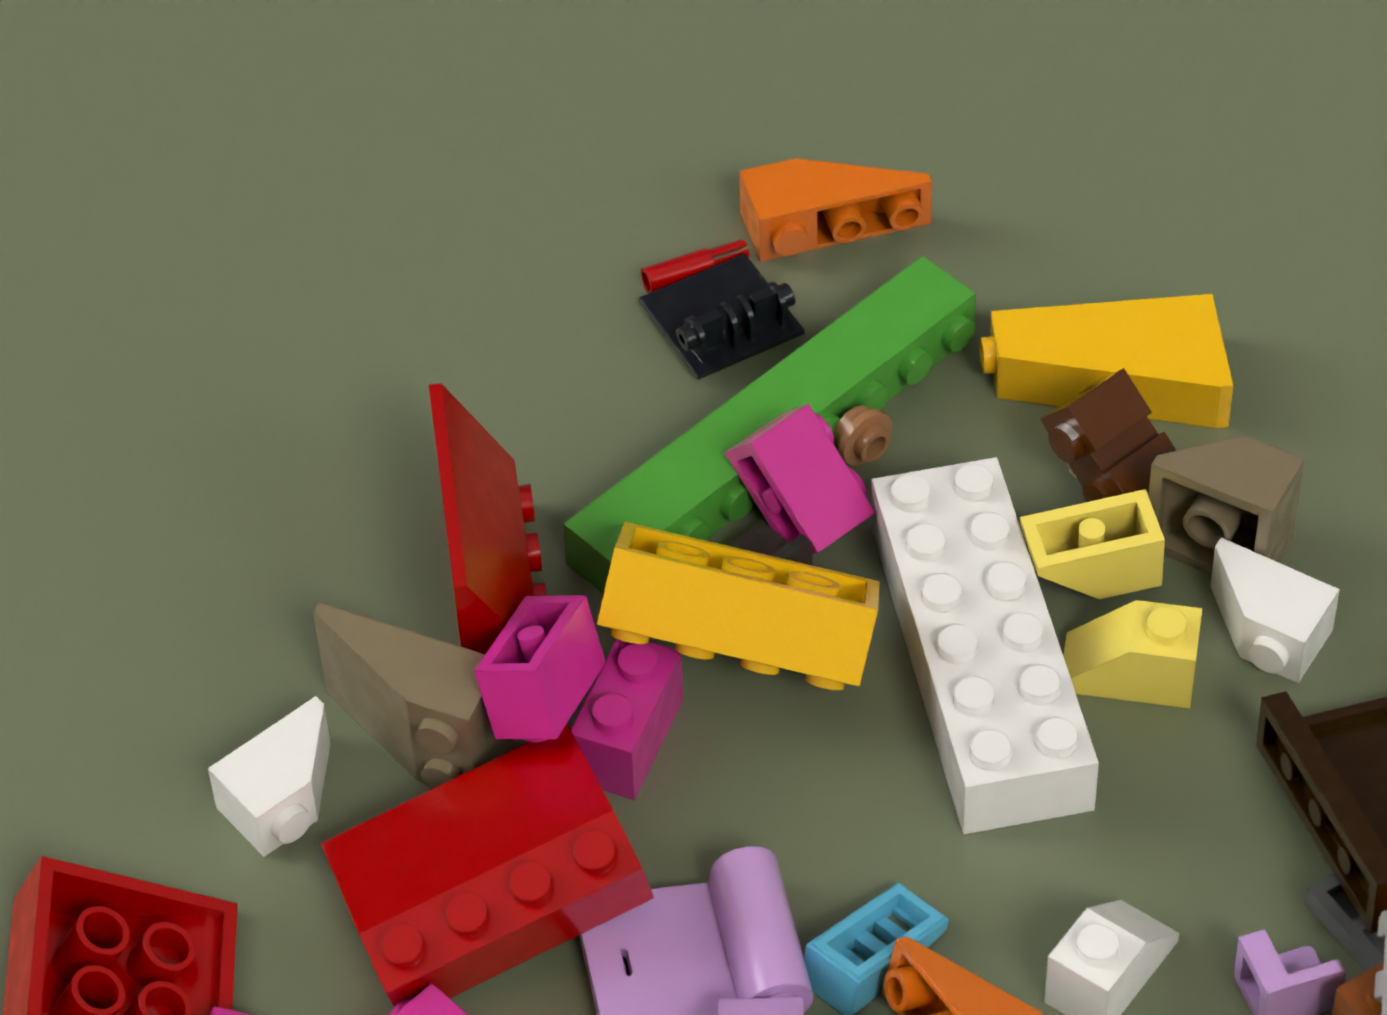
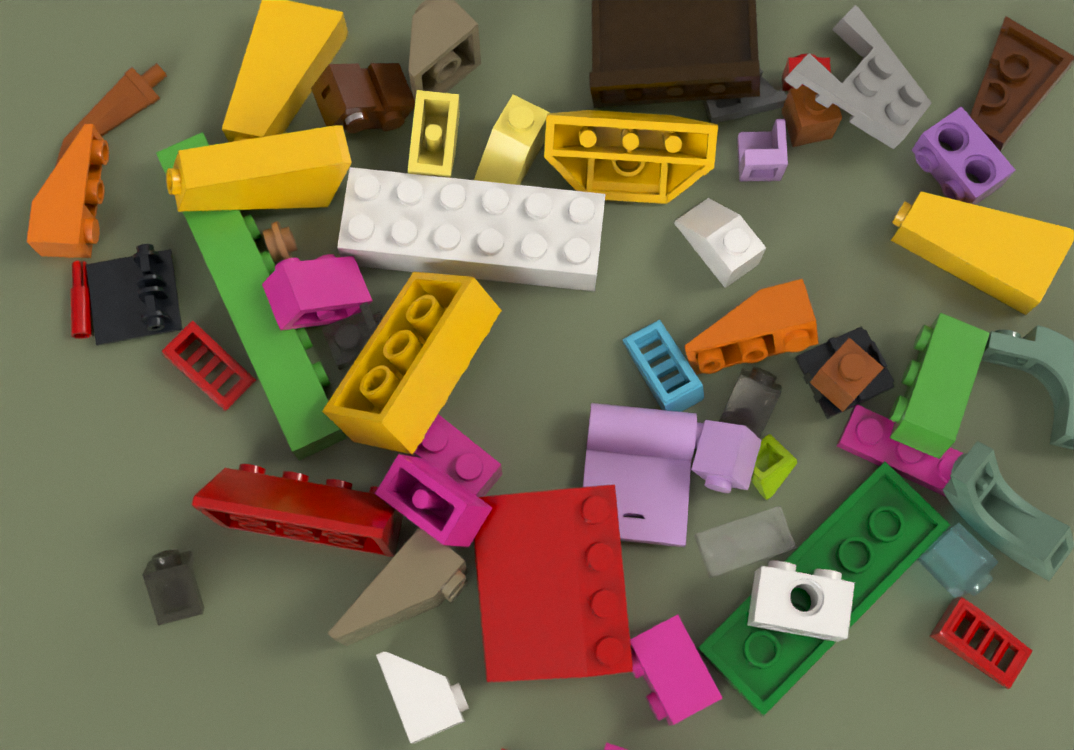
camera: 75 degrees left, 25 degrees up
white slope [1210,537,1340,684] -> none
none -> dark orange bar [55,63,167,167]
none -> clear smoke bracket [142,549,205,626]
none -> red slope [161,320,256,412]
none -> yellow slope [166,125,352,212]
none -> yellow wedge [544,110,718,204]

